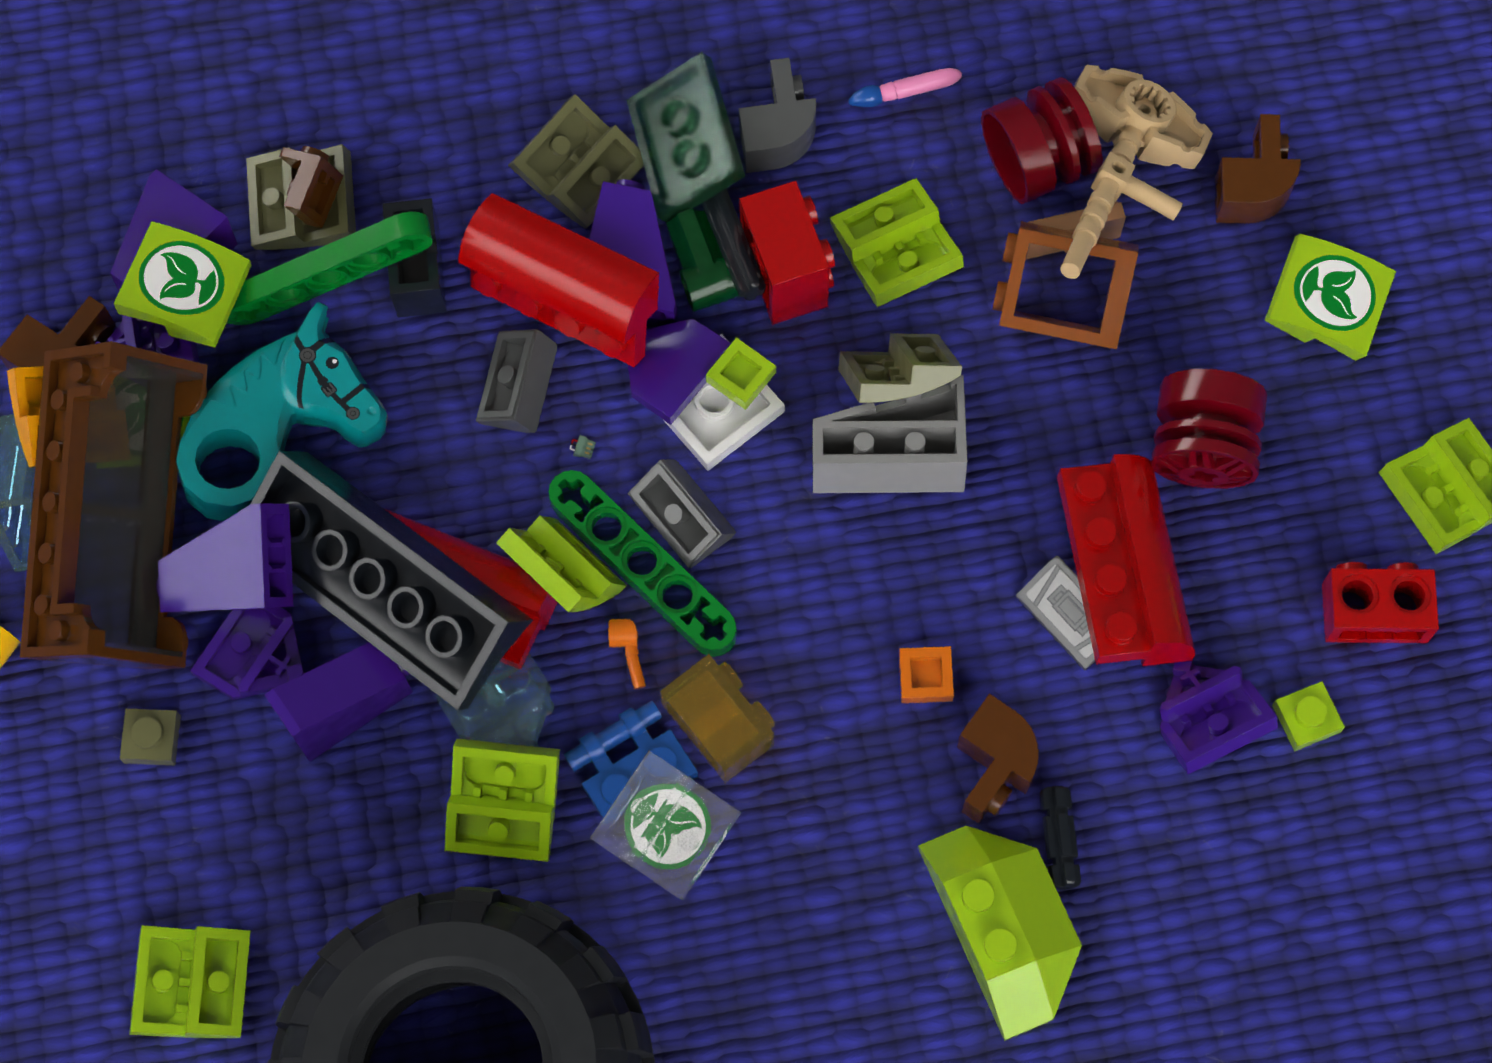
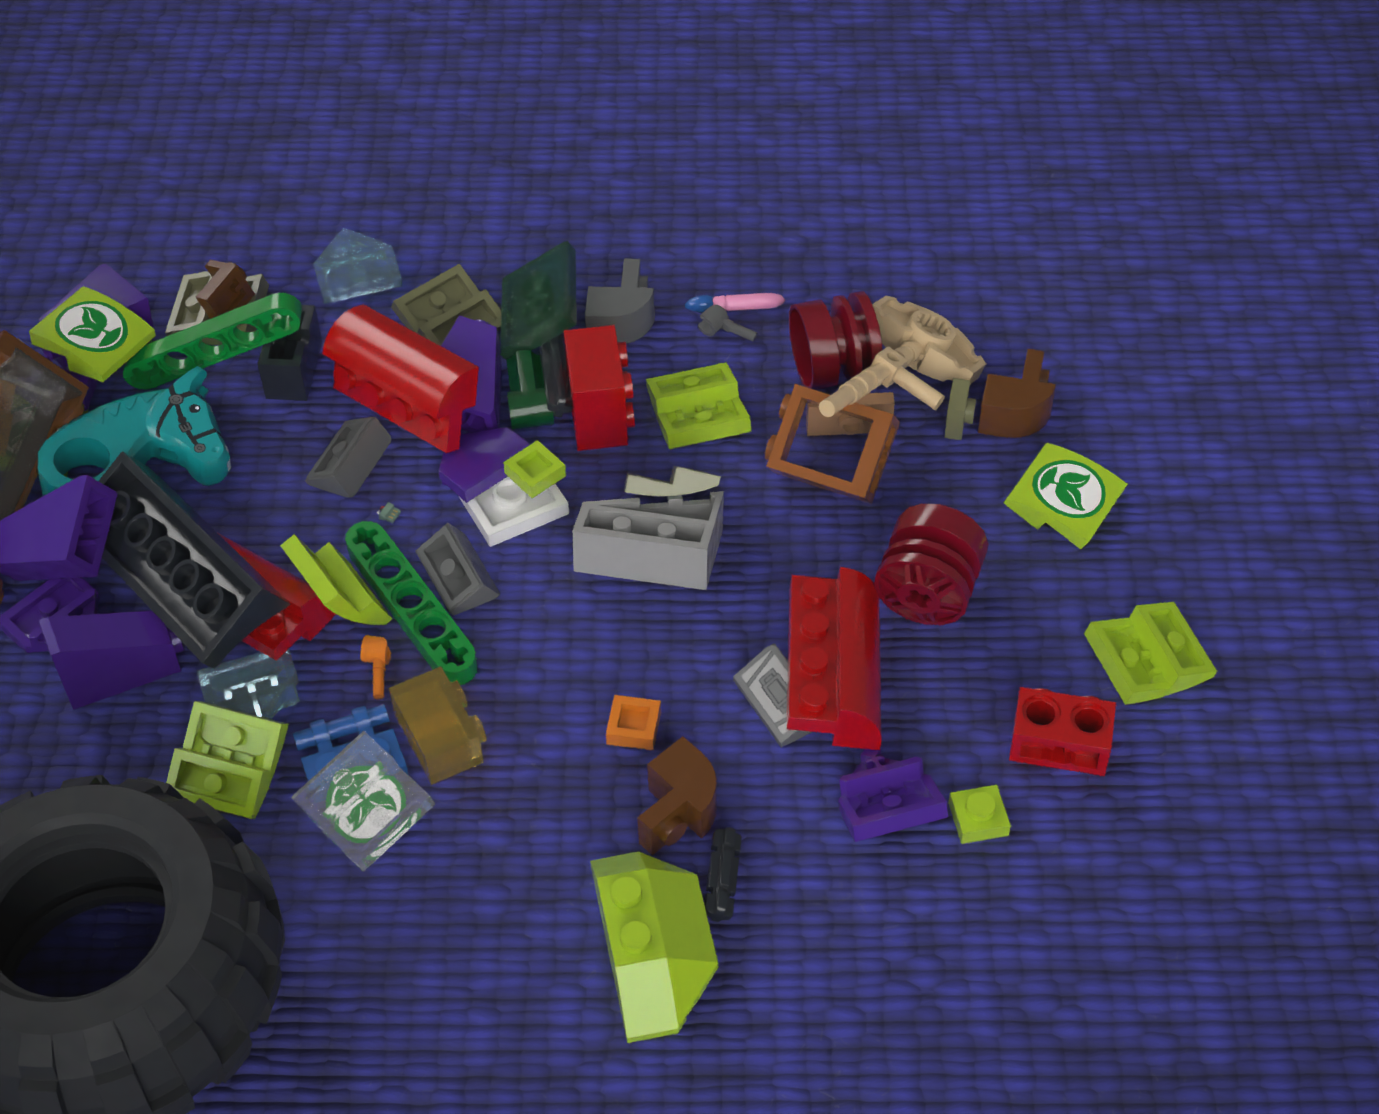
camera: 10 degrees right, 20 degrees down
none -> clear light blue slope [313,228,402,304]
none -> dark grey hand [698,305,758,342]
none -> olive plate [944,378,976,440]

